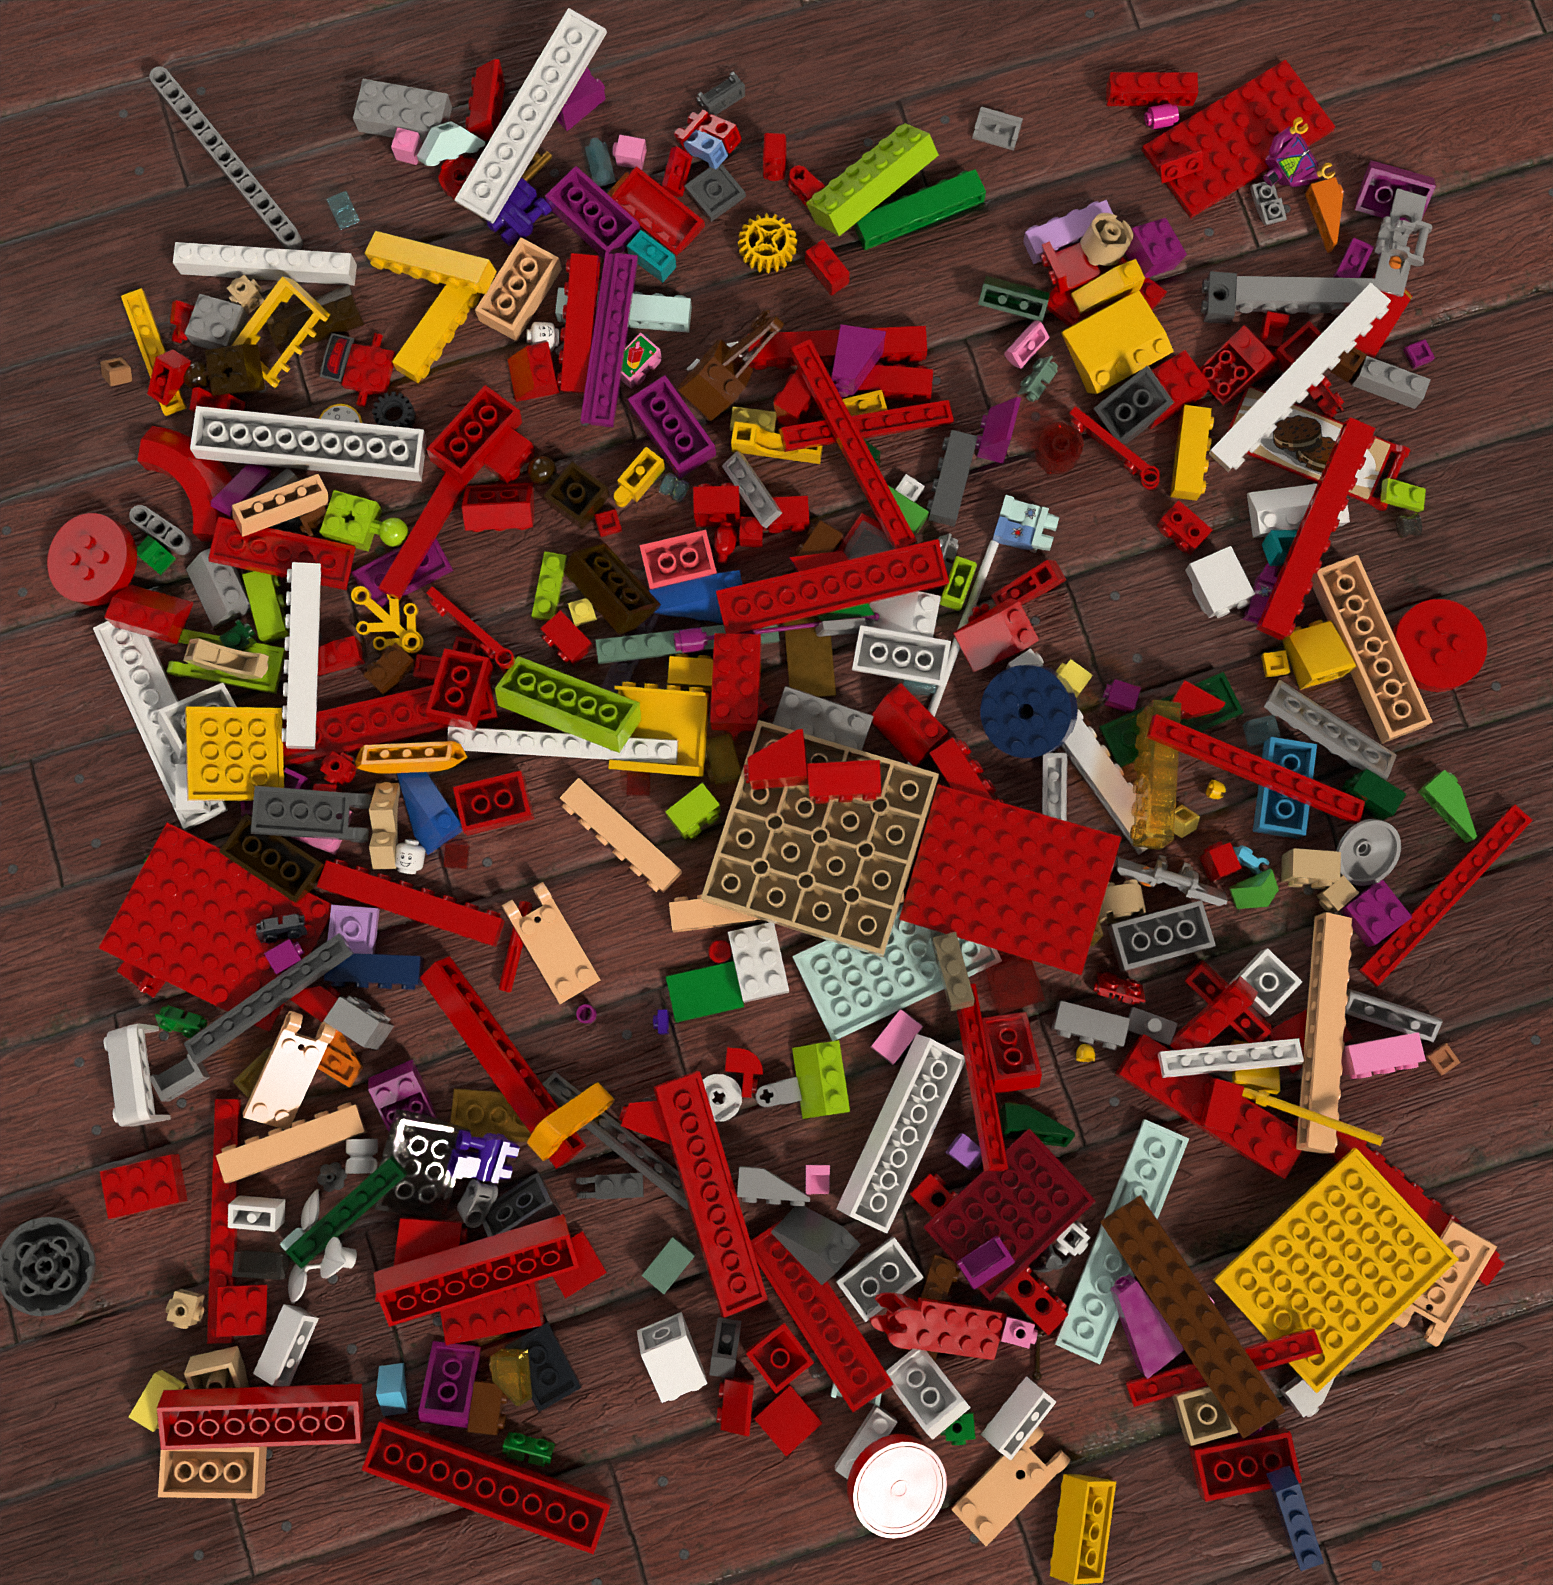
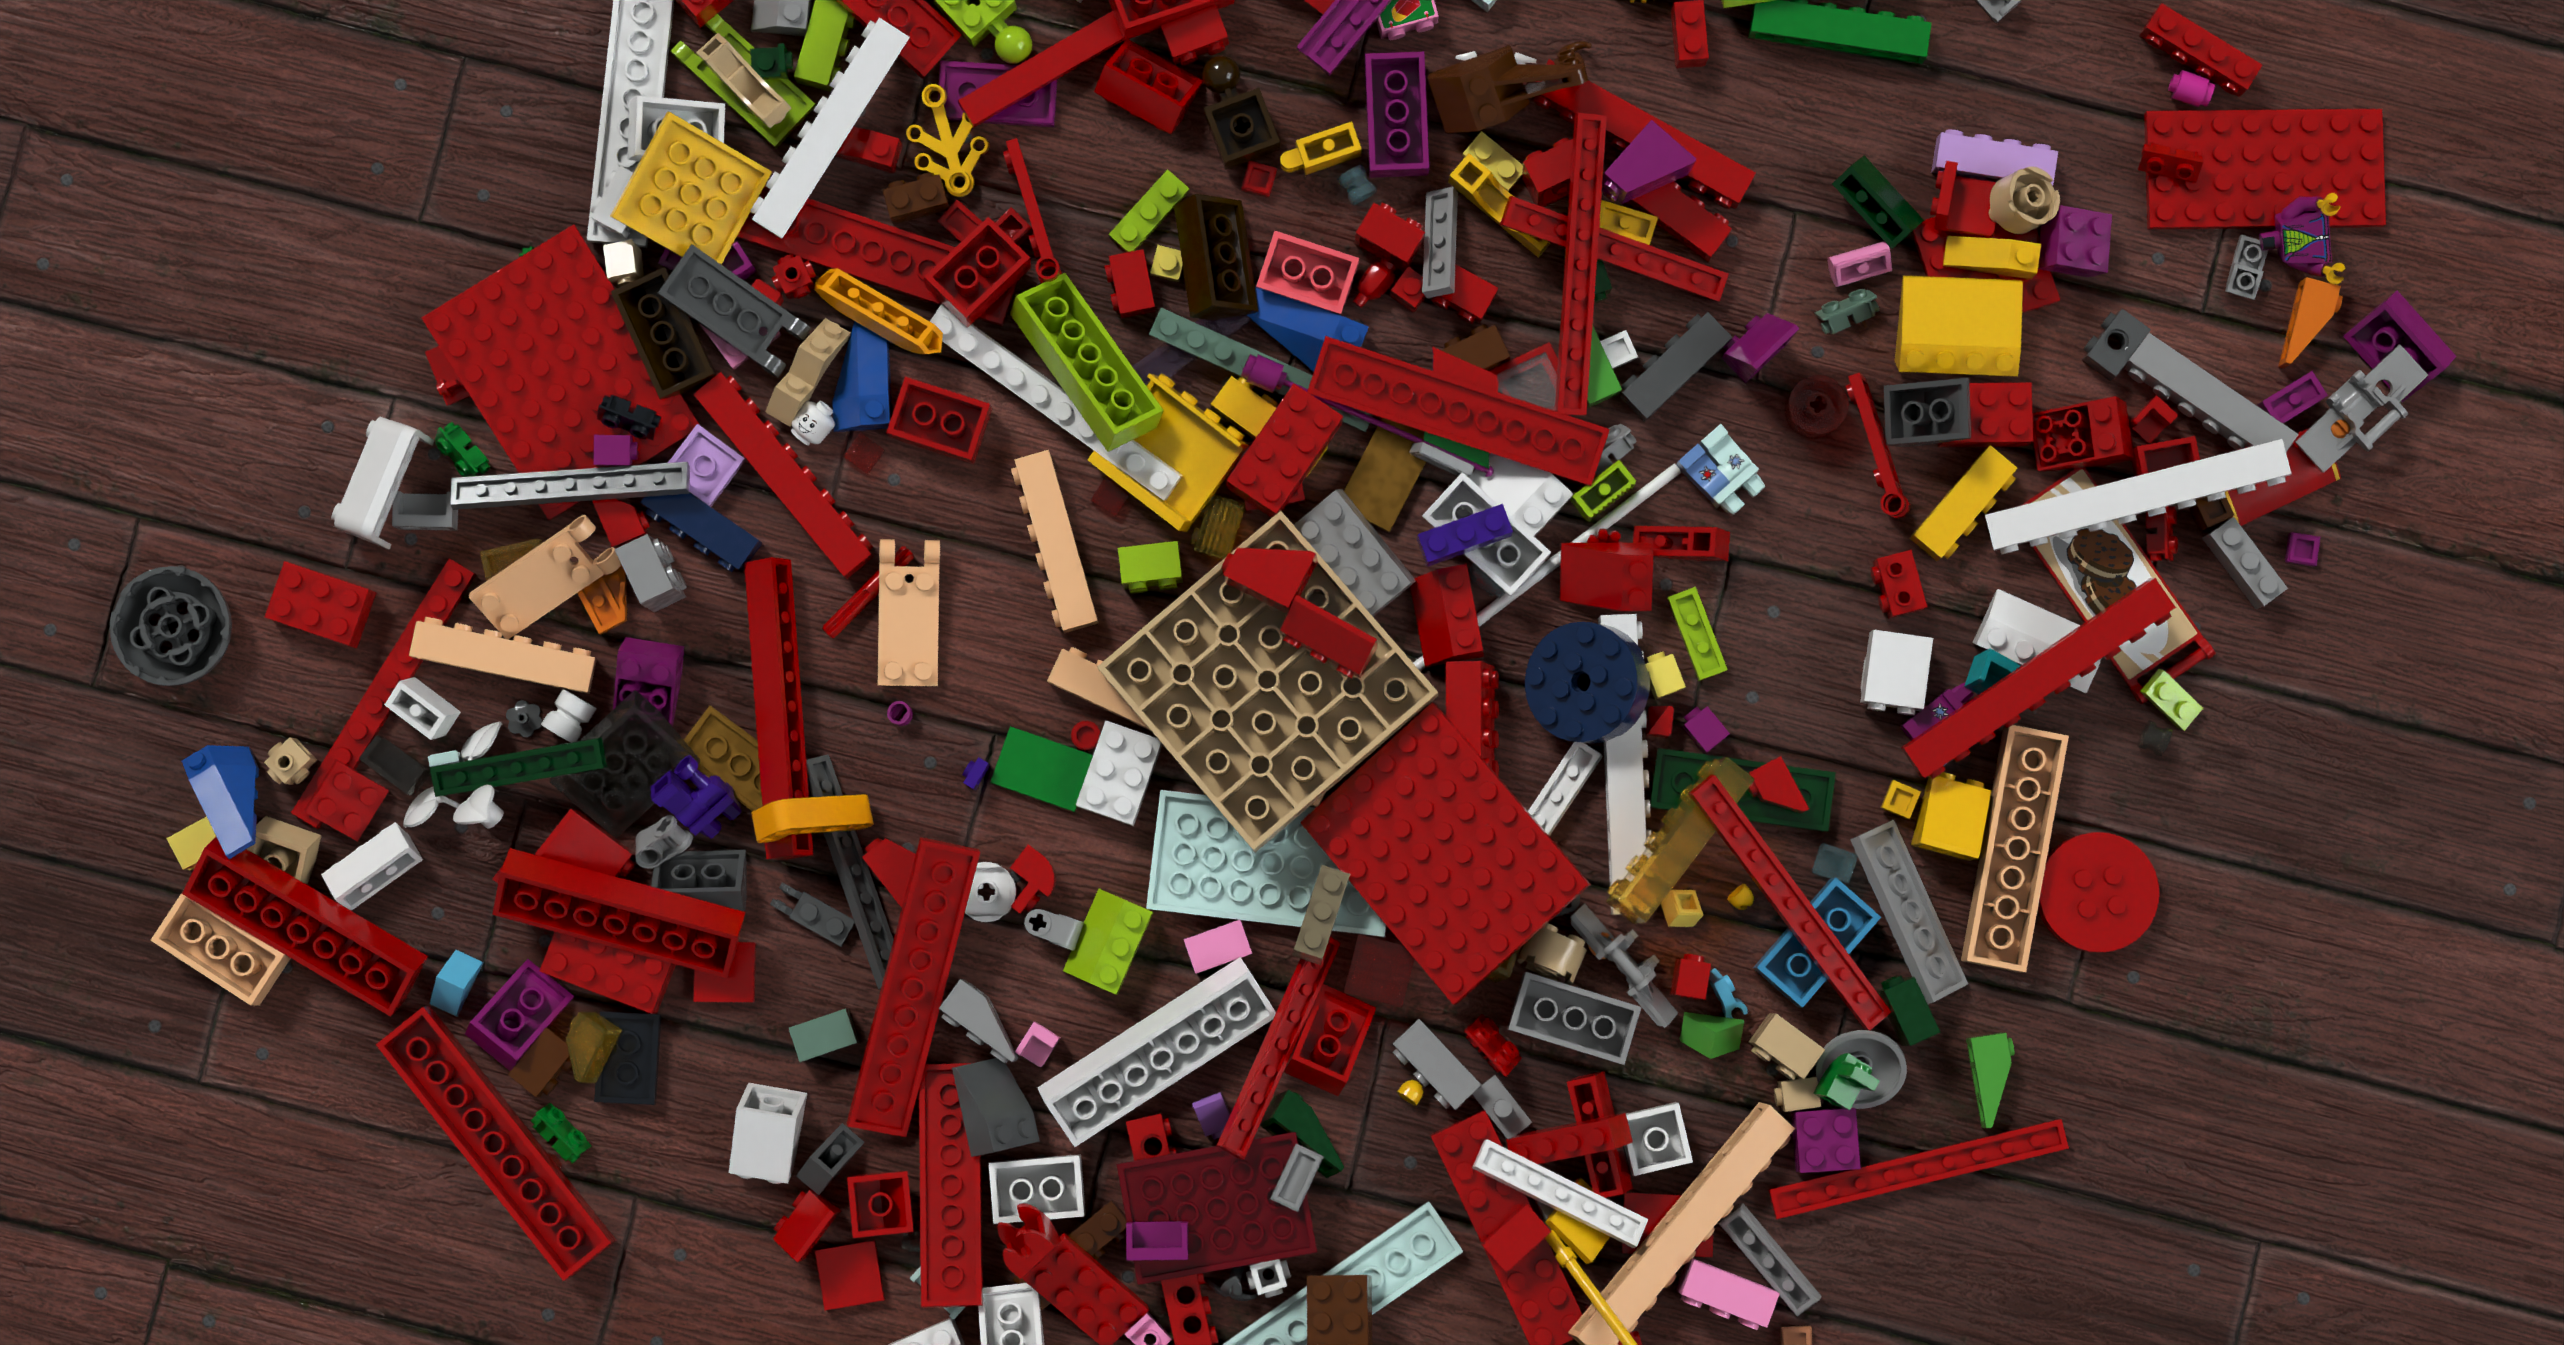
camera: 30 degrees right, 5 degrees up
none -> blue wedge [182,745,259,859]
none -> brick [603,239,644,288]
none -> light grey tile [1270,1143,1324,1212]
none -> dark purple brick [1417,504,1513,567]
none -> red slope [1645,706,1674,738]
none -> lime plate [1667,587,1728,681]
none -> green brick [1813,1053,1880,1110]

